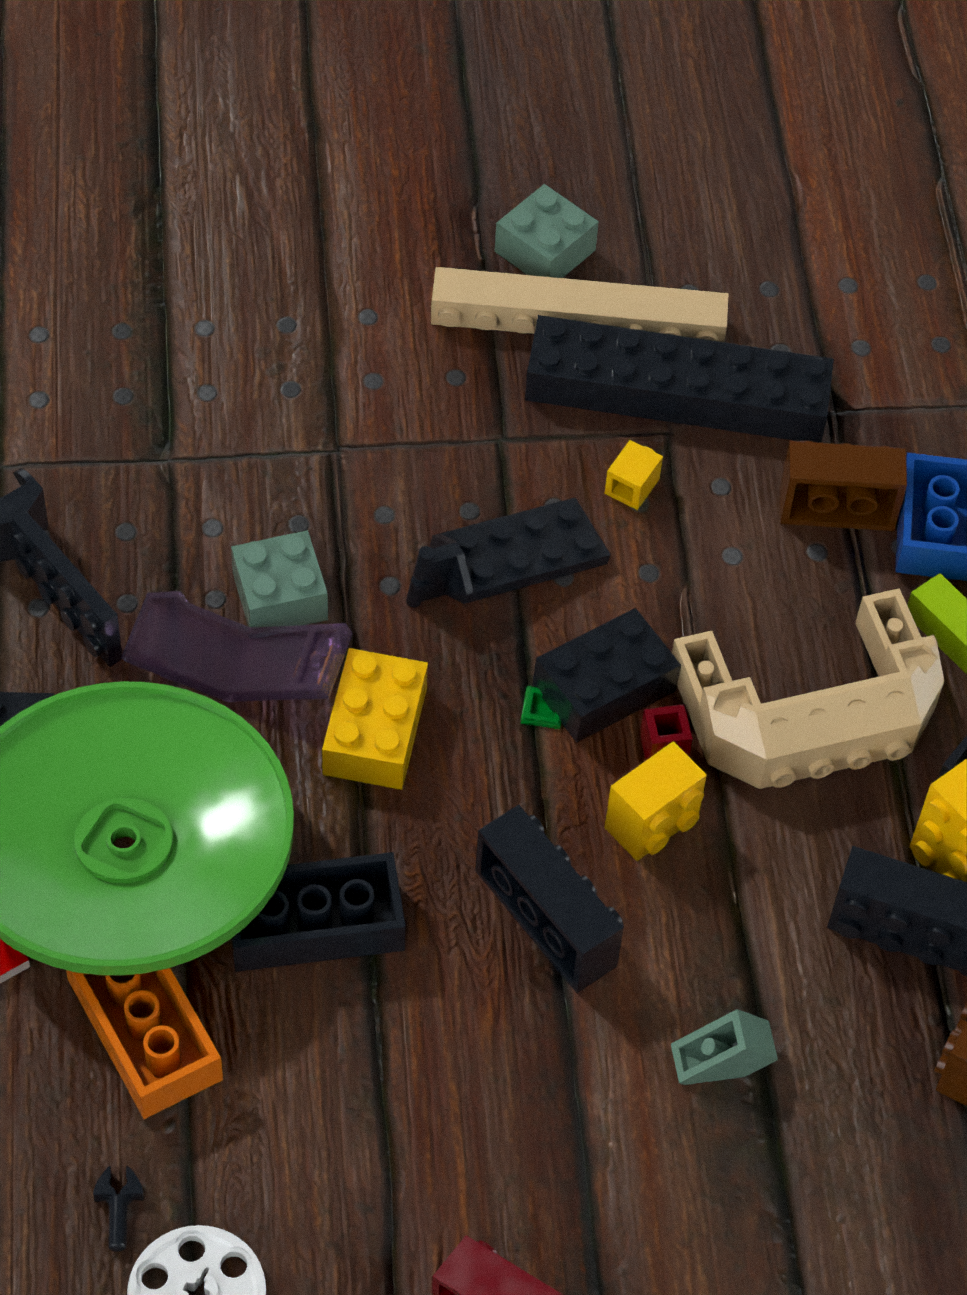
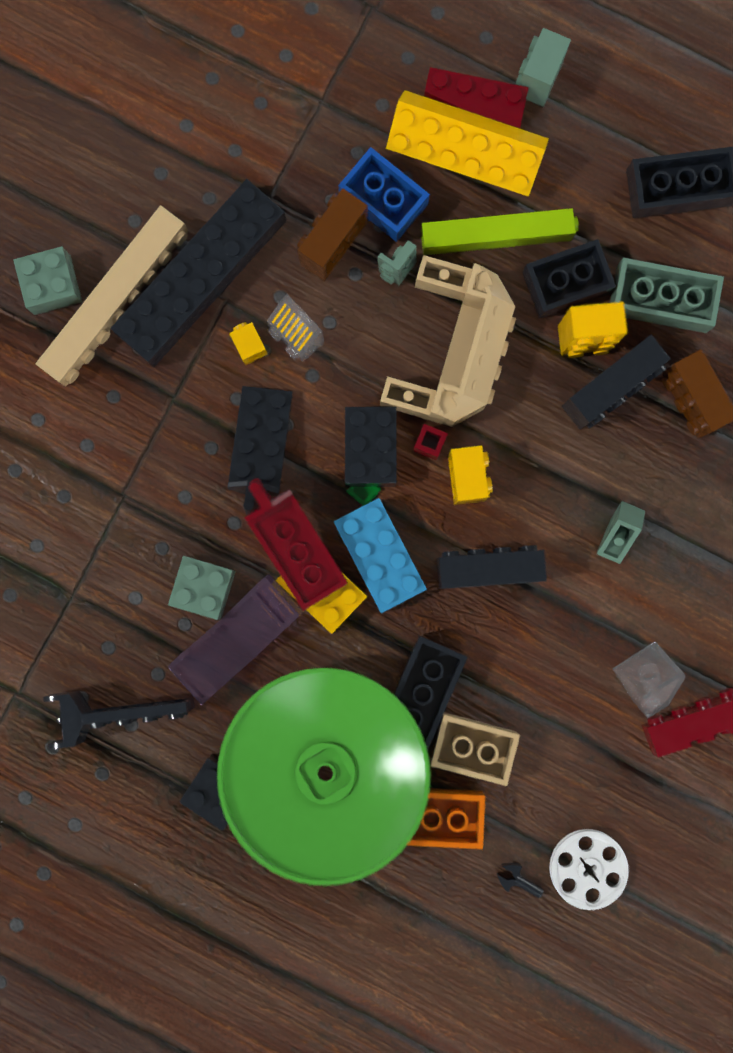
camera: 50 degrees left, 30 degrees up
none -> dark red hinge [244,478,348,611]
none -> clear slope [267,294,324,362]
none -> dark azure brick [334,498,427,613]
none -> sand green bracket [378,240,417,286]
none -> tan brick [429,712,520,786]
none -> clear slope [613,642,685,719]

